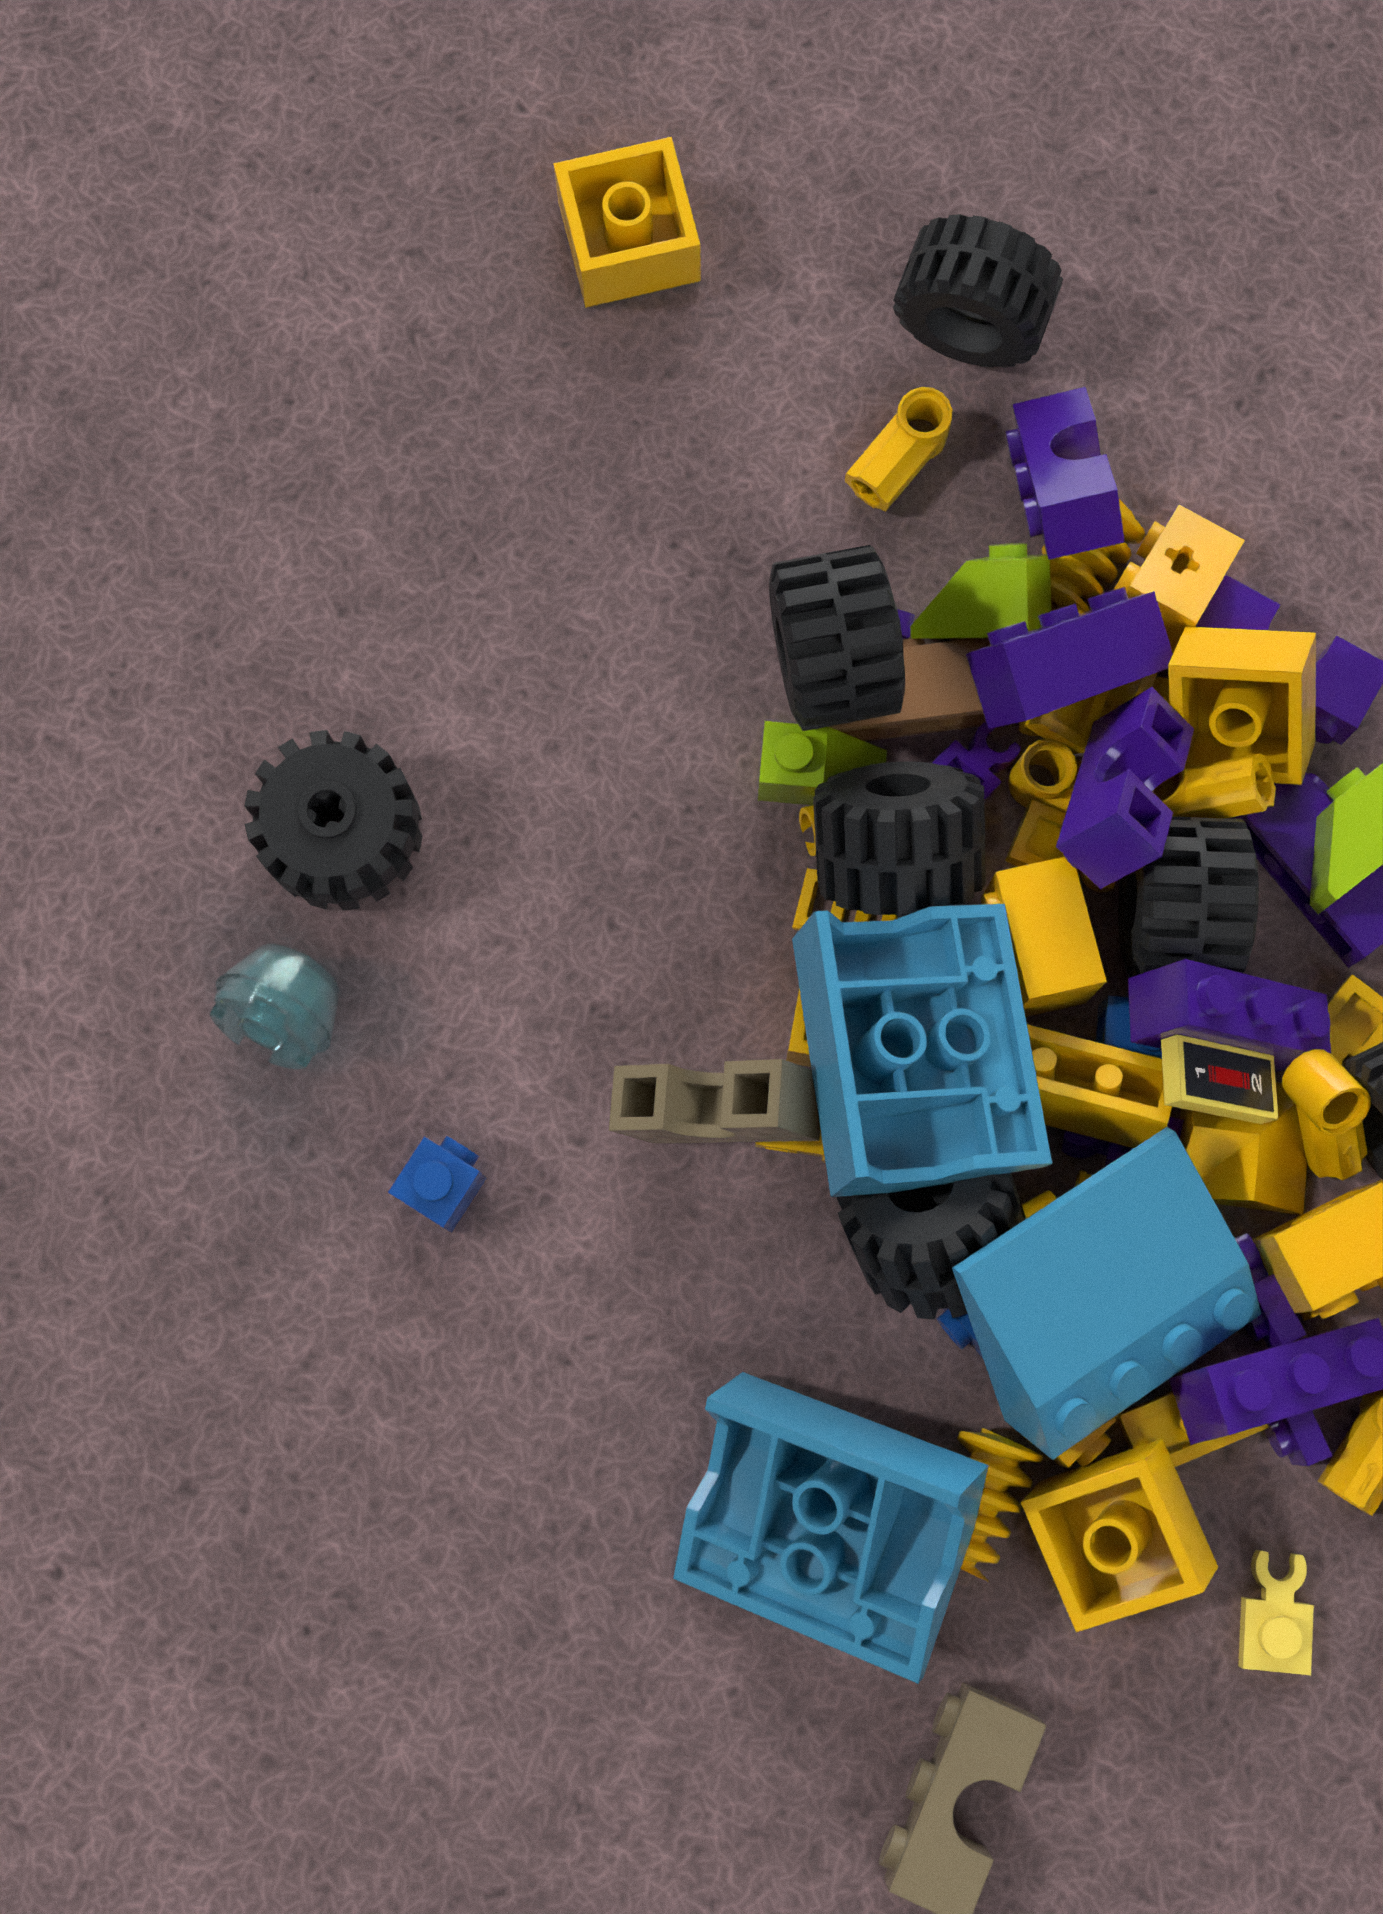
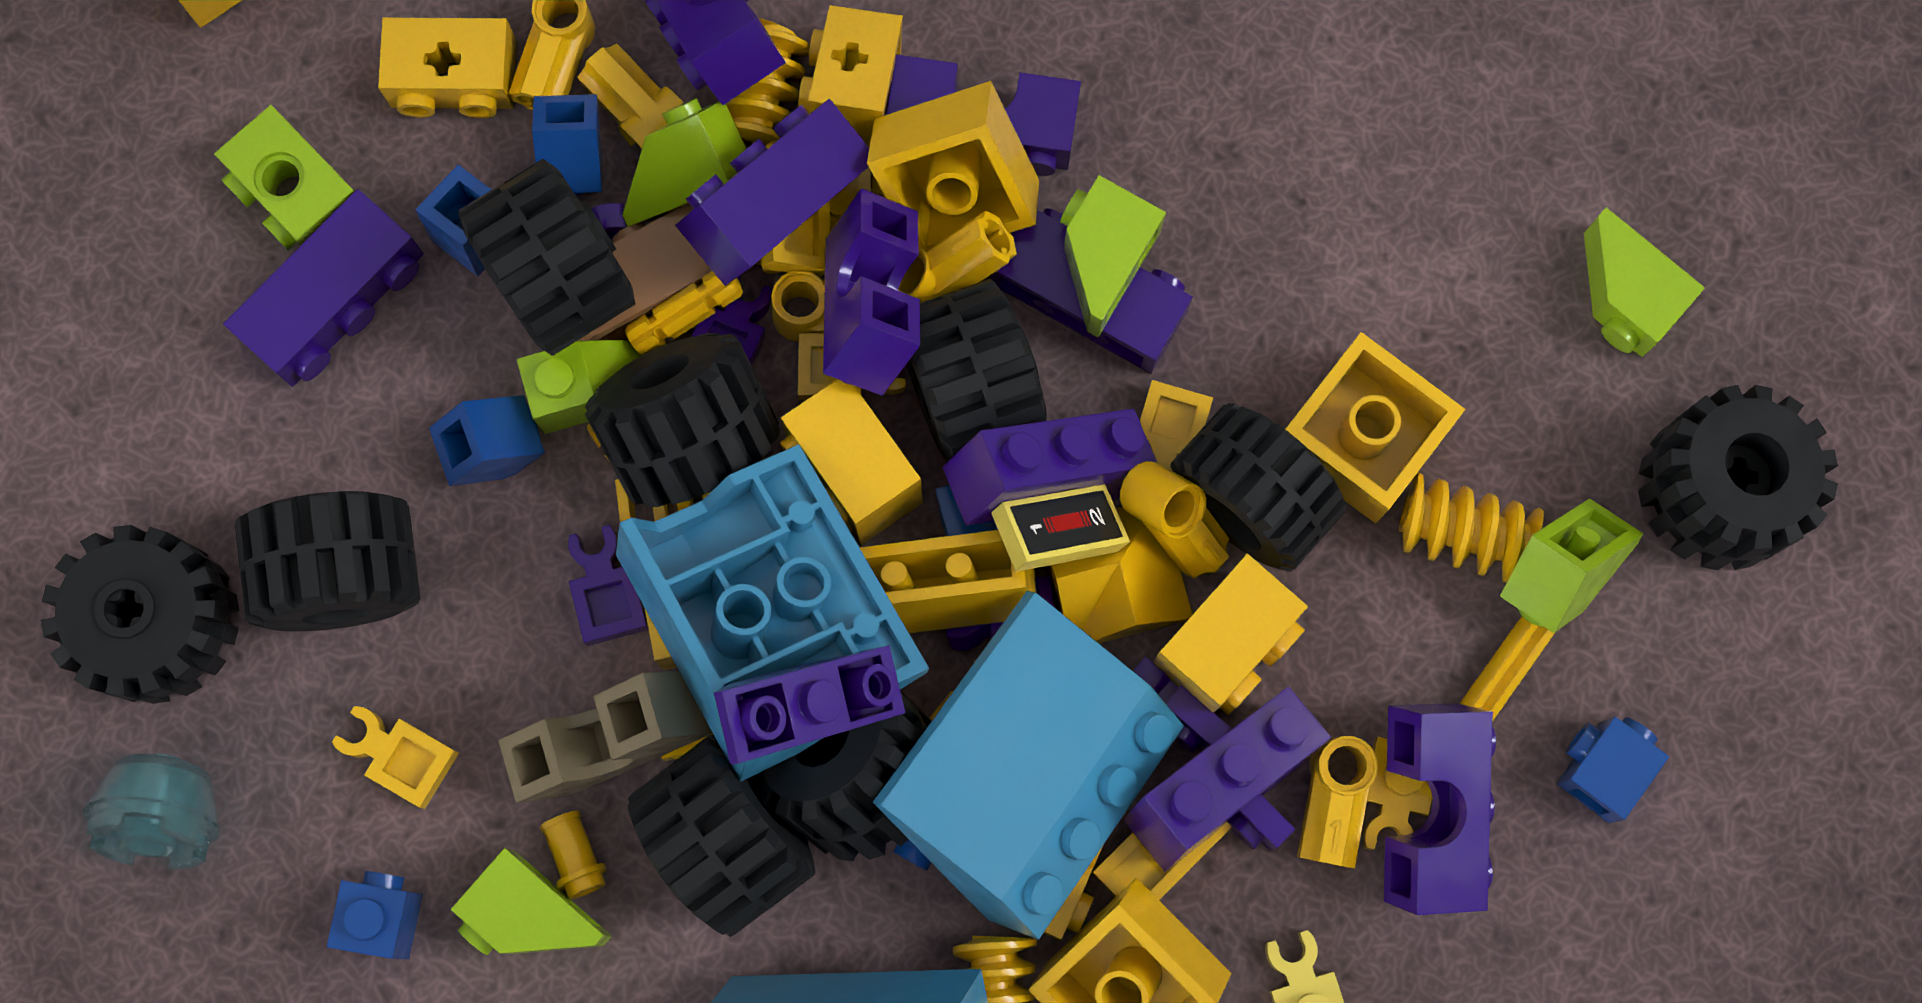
camera: 25 degrees left, 0 degrees up
none -> lime brick [214,105,355,251]
none -> dark purple brick [223,189,424,387]
none -> black wheel [235,491,421,631]
none -> yellow plate [332,706,459,809]
none -> yellow brick [378,17,517,118]
none -> blue brick [415,165,492,277]
none -> blue brick [429,395,545,486]
none -> lime slope [451,848,612,955]
none -> blue brick [532,94,602,196]
none -> yellow pin [540,810,607,900]
none -> dark purple plate [568,525,649,646]
none -> yellow piece [577,43,684,149]
none -> yellow axle [625,271,743,355]
none -> black wheel [627,735,815,937]
none -> dark purple slope [714,645,905,765]

